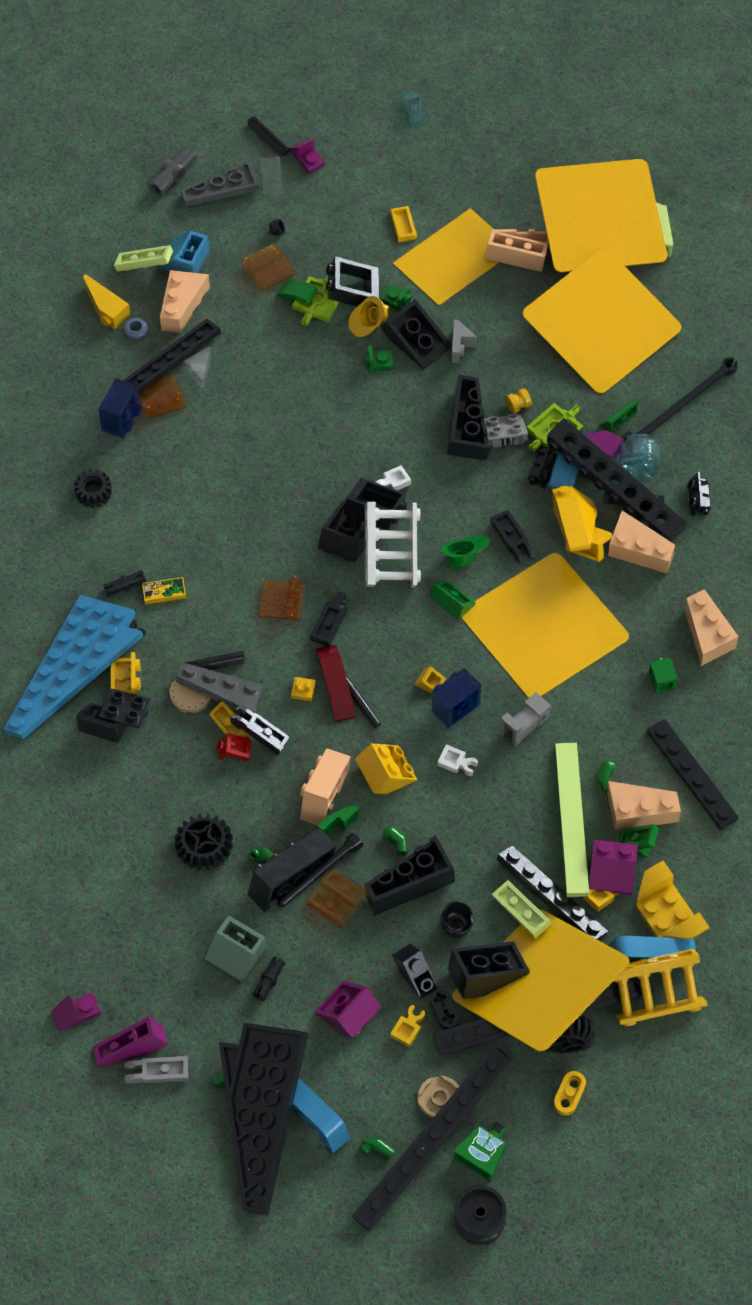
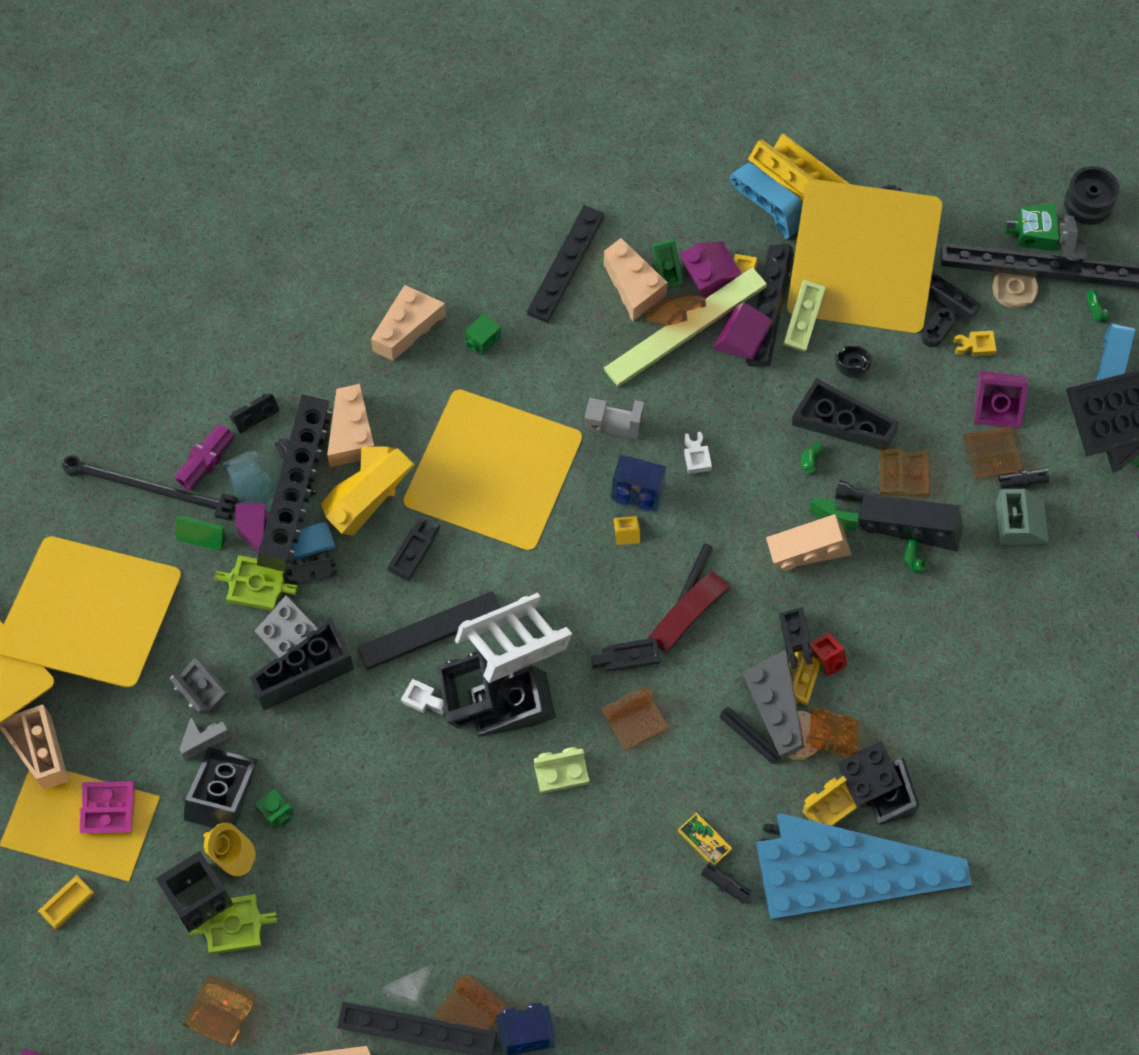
camera: 125 degrees left, 5 degrees up
black tyre [74,469,112,508] -> none
black gear [174,813,233,871] -> none
black hinge [269,219,285,235] -> none
green slope [277,280,318,305] -> none
yellow tile [291,677,316,702] -> none
yellow slope [355,743,417,794] -> none
green bracket [380,284,412,311] -> none
black slope [392,944,439,999] -> none
green slope [429,580,475,619] -> none
green piece [440,535,489,568] -> none
black slope [448,941,530,999] -> none
yellow wheel [505,388,532,414] -> none
yellow plate [554,1071,586,1116] -> none
green arm [597,760,616,792] -> none
yellow piece [636,861,710,939] -> none
none -> dark pink slope [80,781,135,833]
none -> dark grey bracket [170,658,230,714]
none -> magenta piece [174,425,235,490]
none -> black tile [358,591,501,670]
none -> yellowish green bracket [534,747,590,794]
none -> clear orange slope [645,293,706,326]
none -> magenta slope [712,302,772,360]
none -> clear orange hinge [806,708,860,757]
none -> clear orange slope [963,426,1022,478]
none -> dark grey bracket [1058,215,1088,261]

